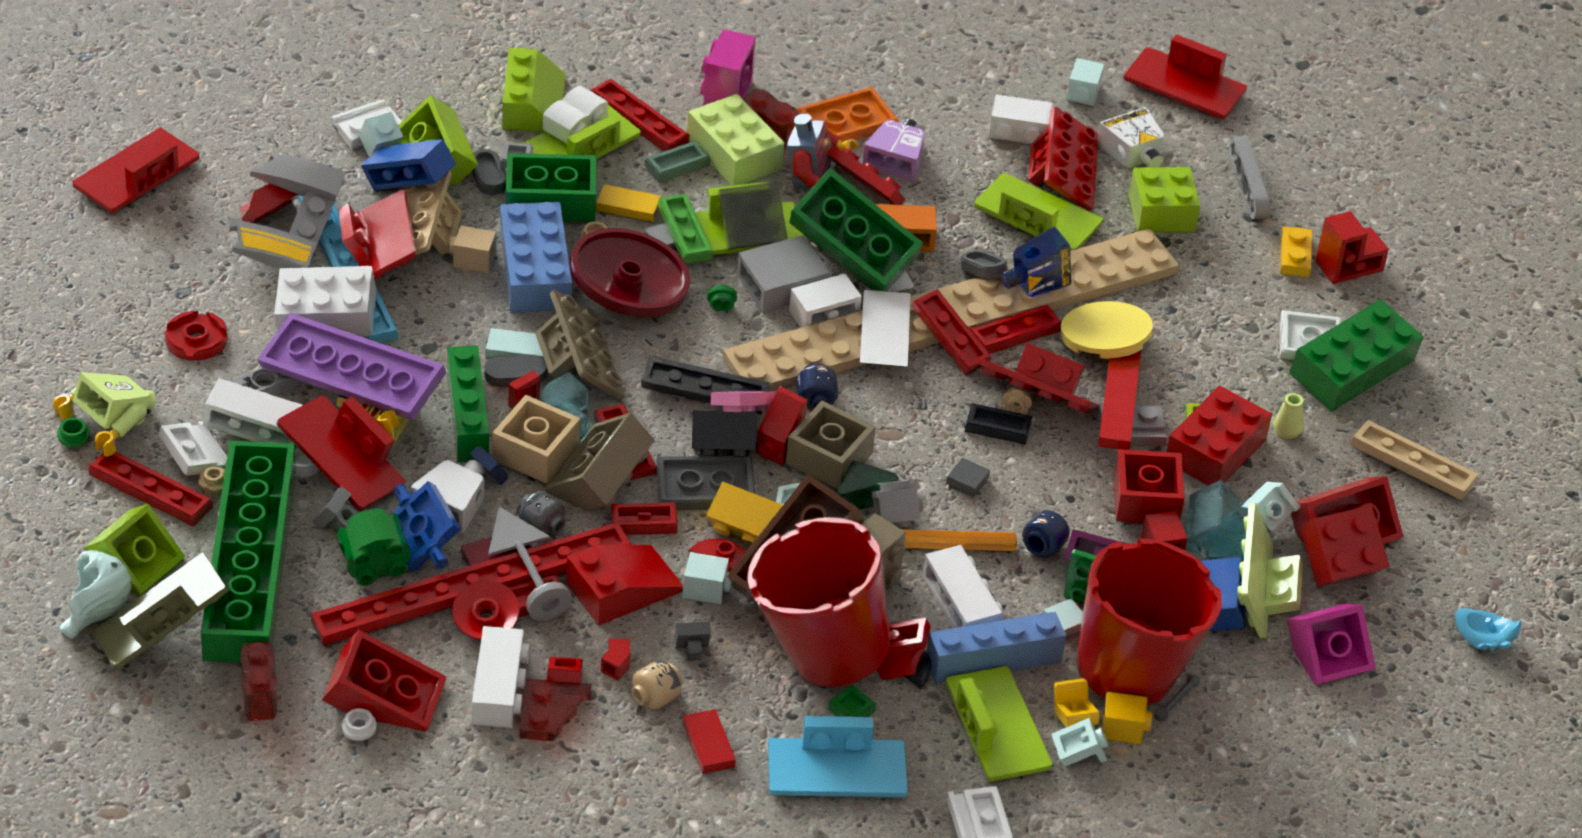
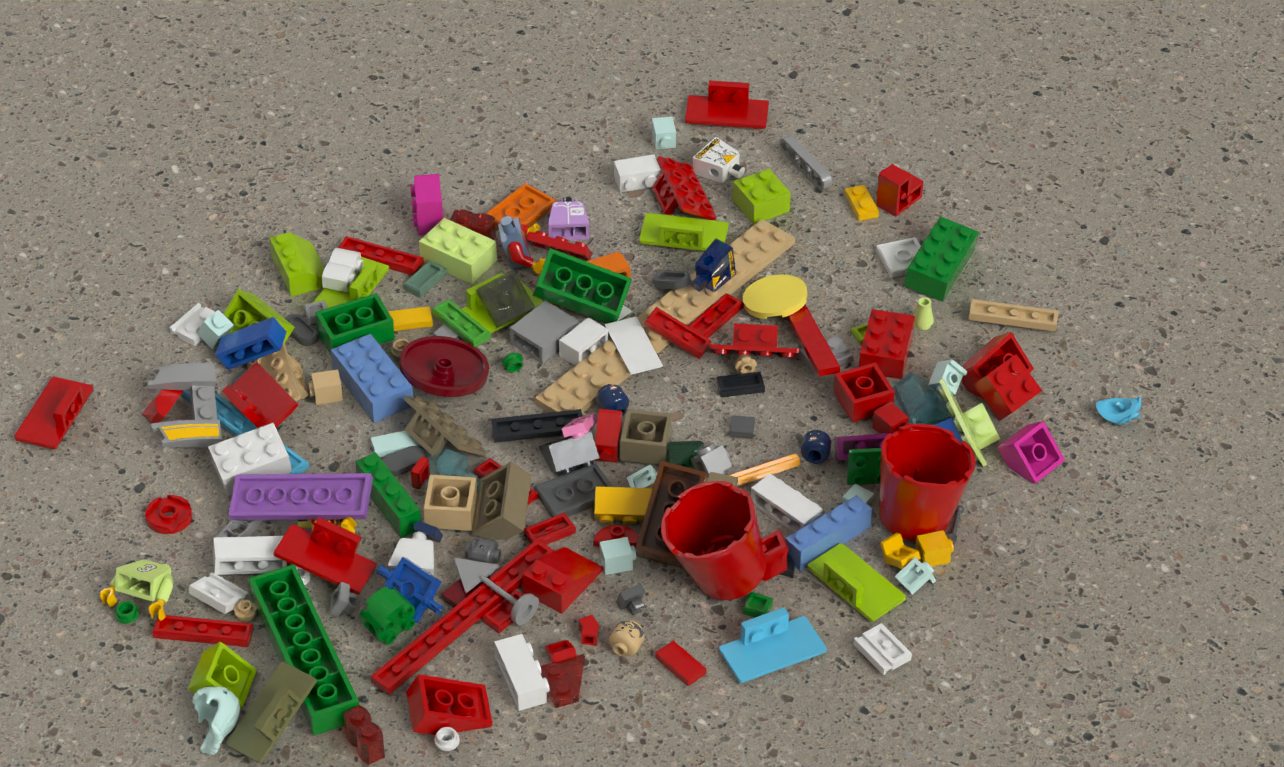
camera: 20 degrees left, 0 degrees up
red dish [452,580,519,640] -> none

